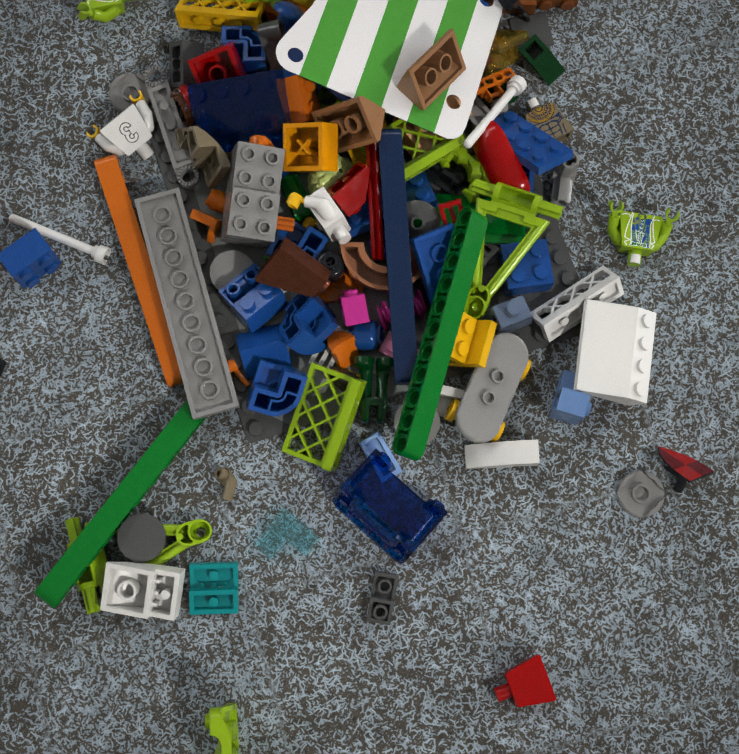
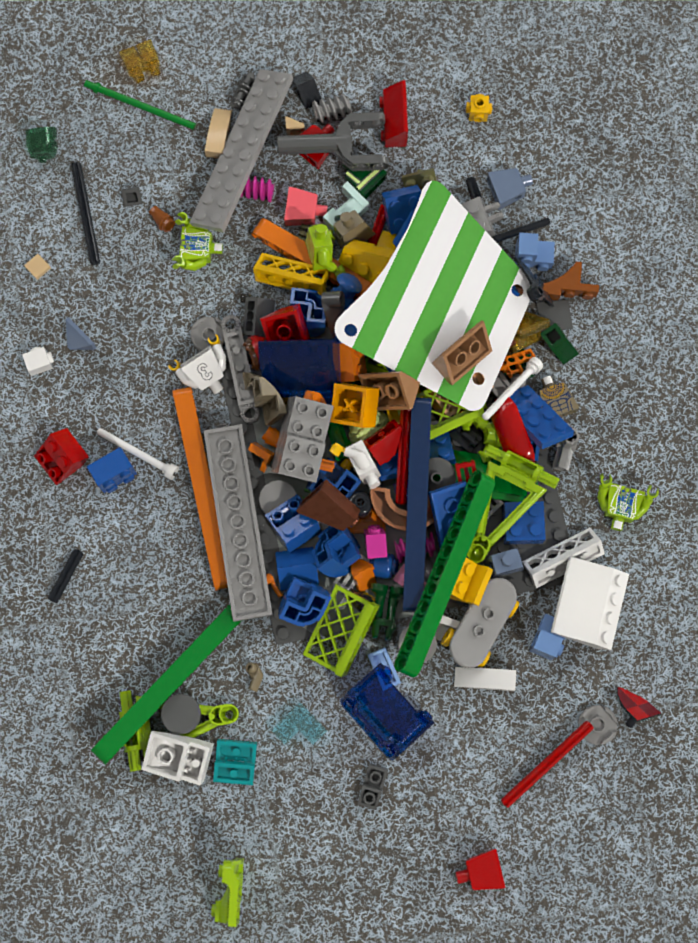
camera: 10 degrees right, 0 degrees up
none -> red axle [501,721,594,808]

